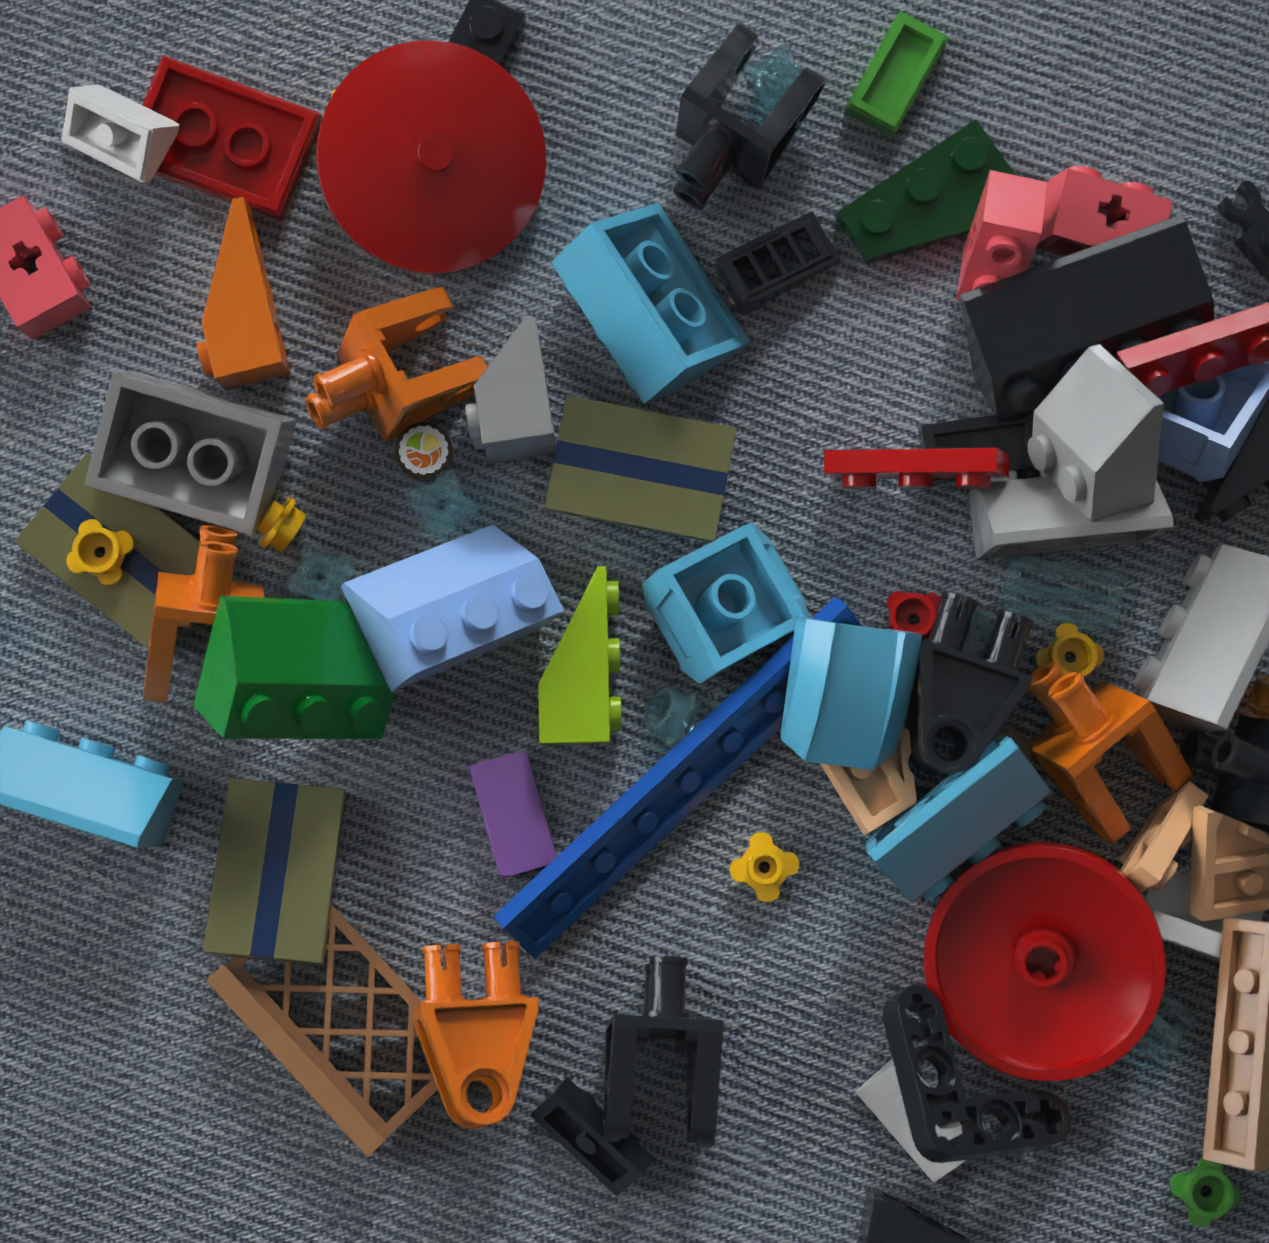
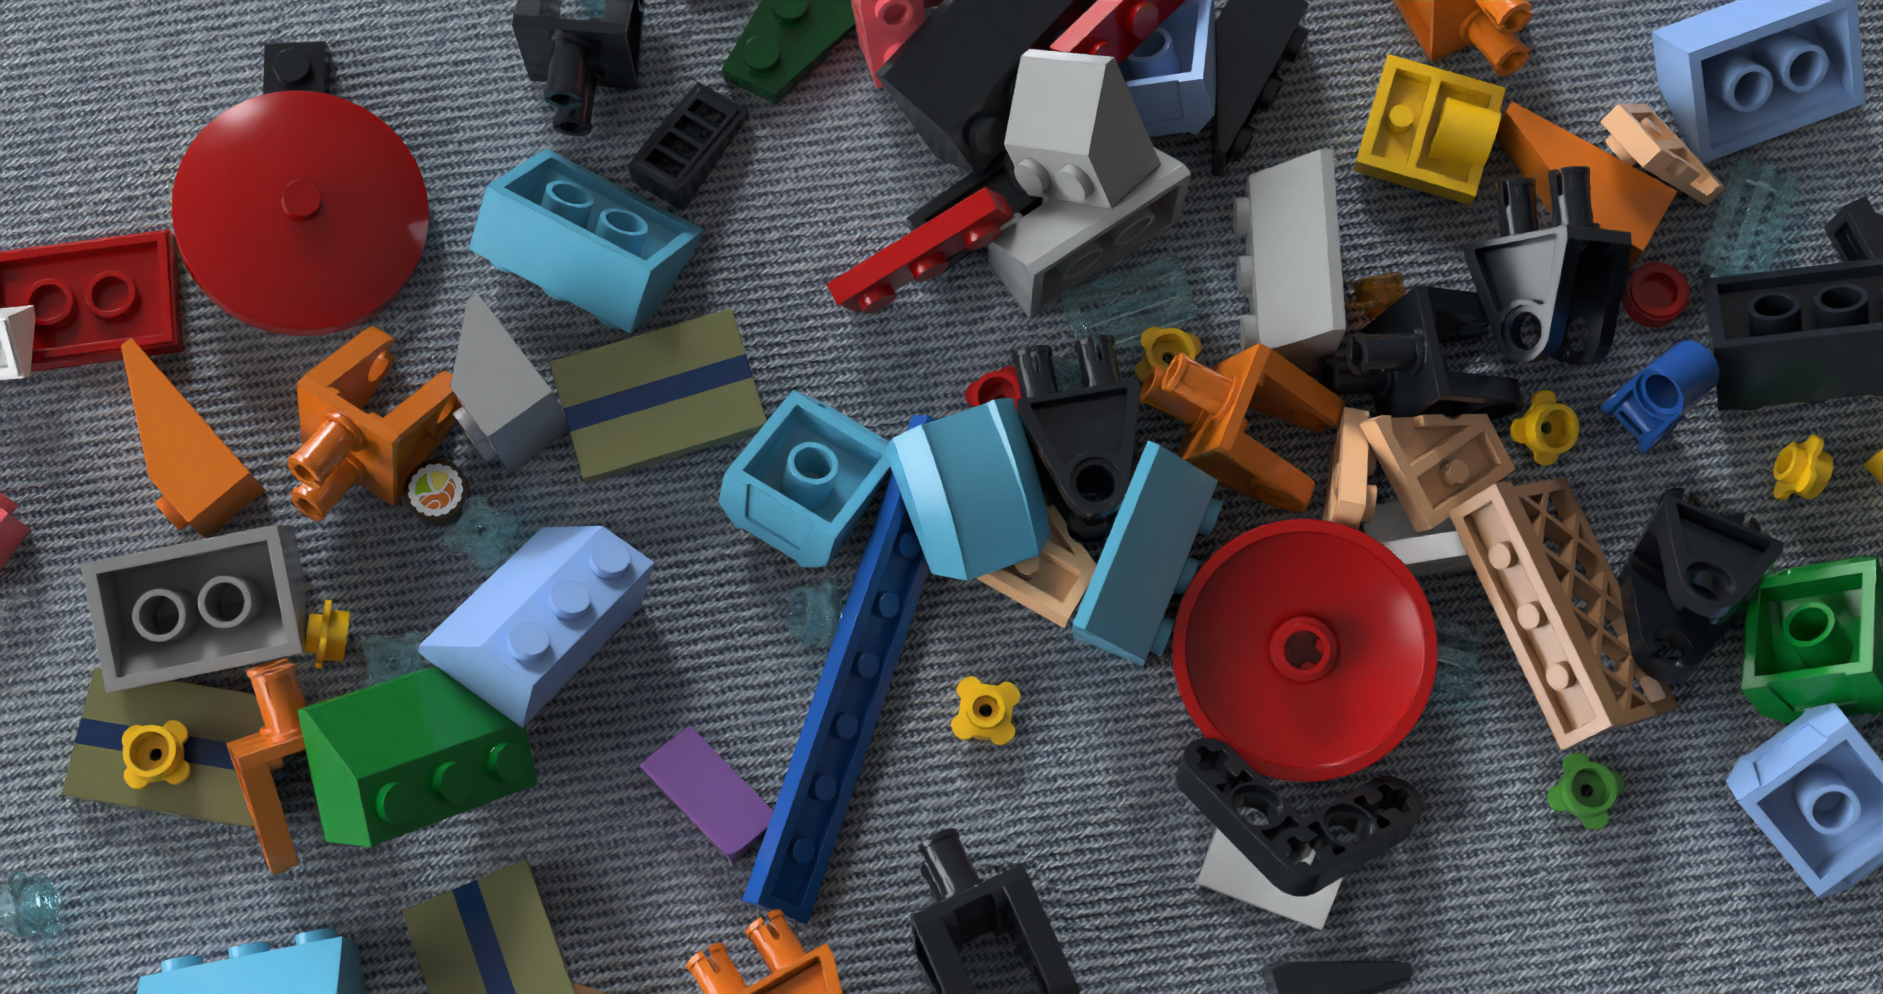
camera: 25 degrees left, 10 degrees down
lime slope [538,566,622,746] -> none

